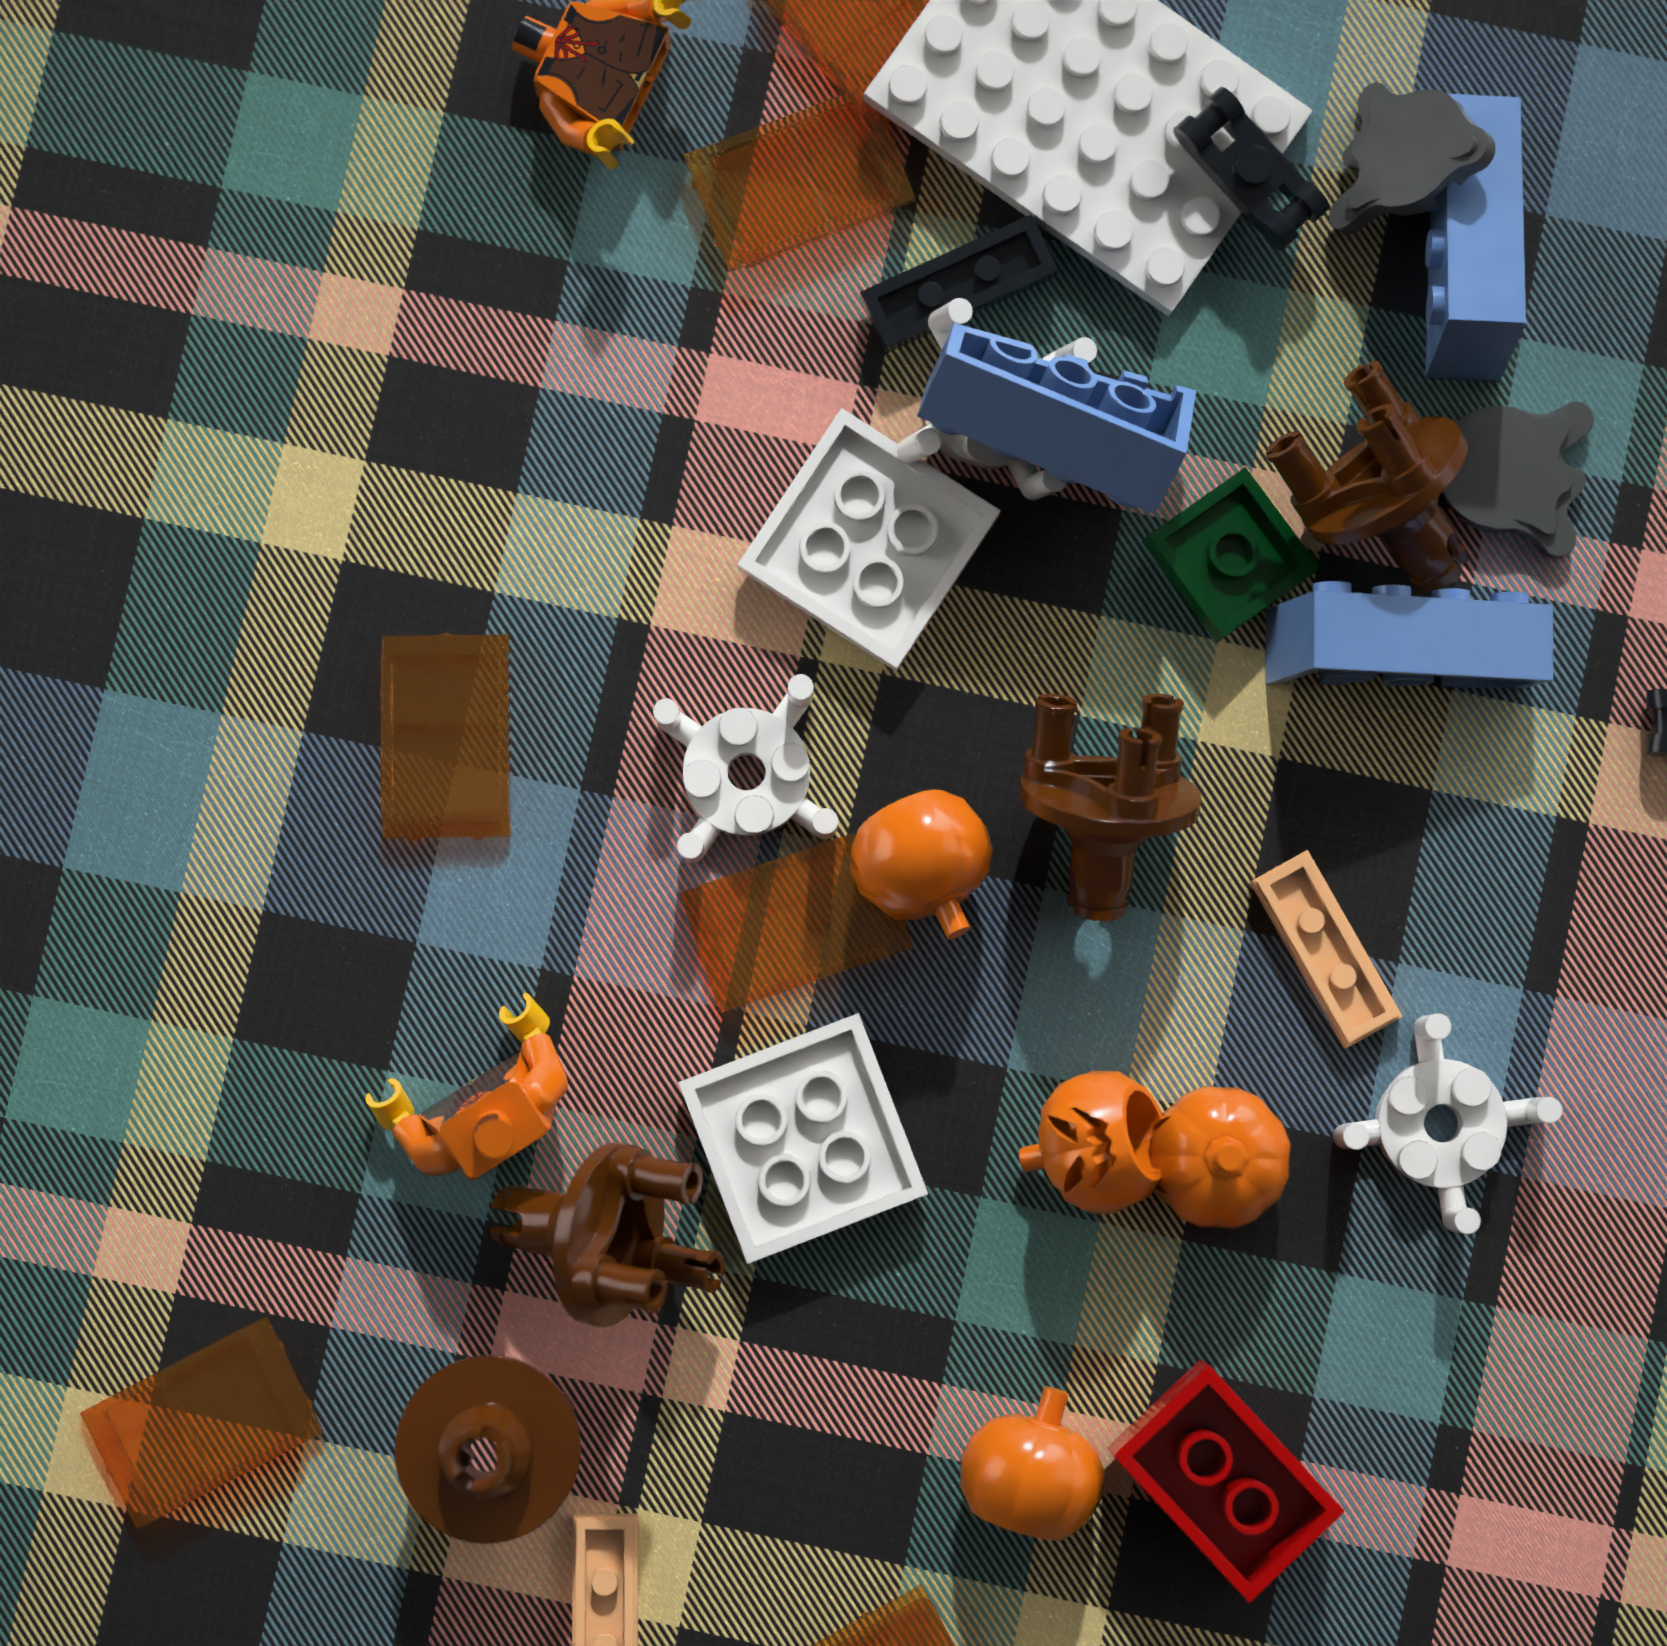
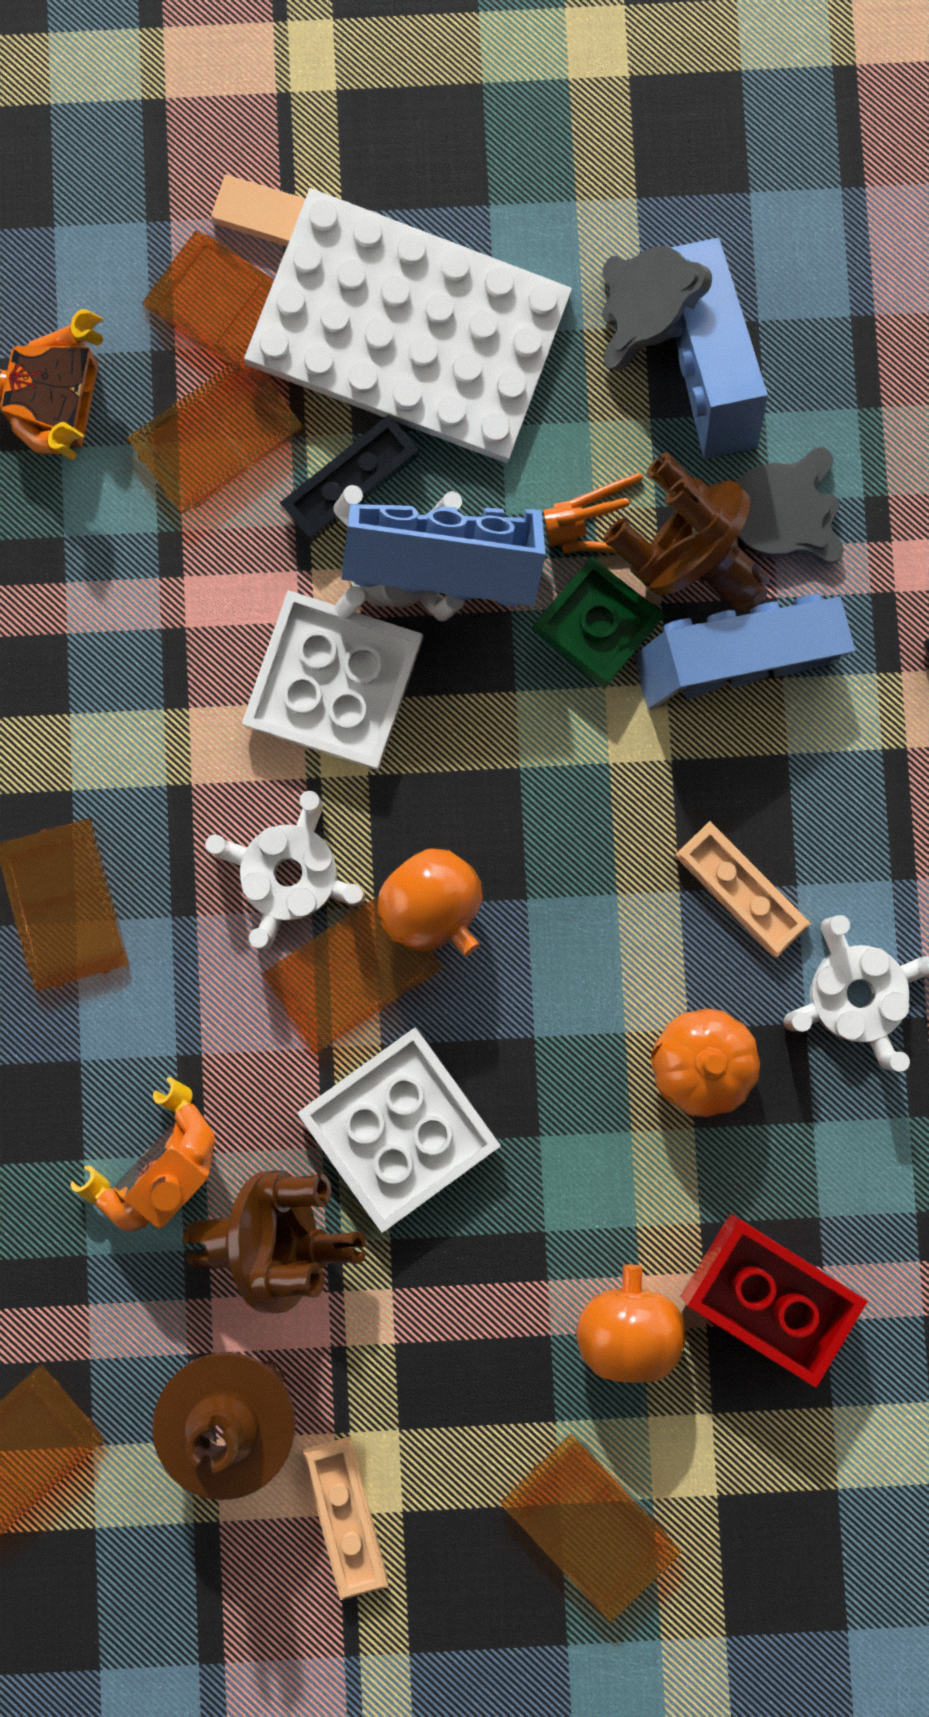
camera: 10 degrees left, 0 degrees up
reddish brown piece [1019,694,1201,921] -> none
orange piece [1019,1071,1162,1214] -> none
black plate [1173,86,1330,251] -> none
none -> orange plant [543,473,643,554]

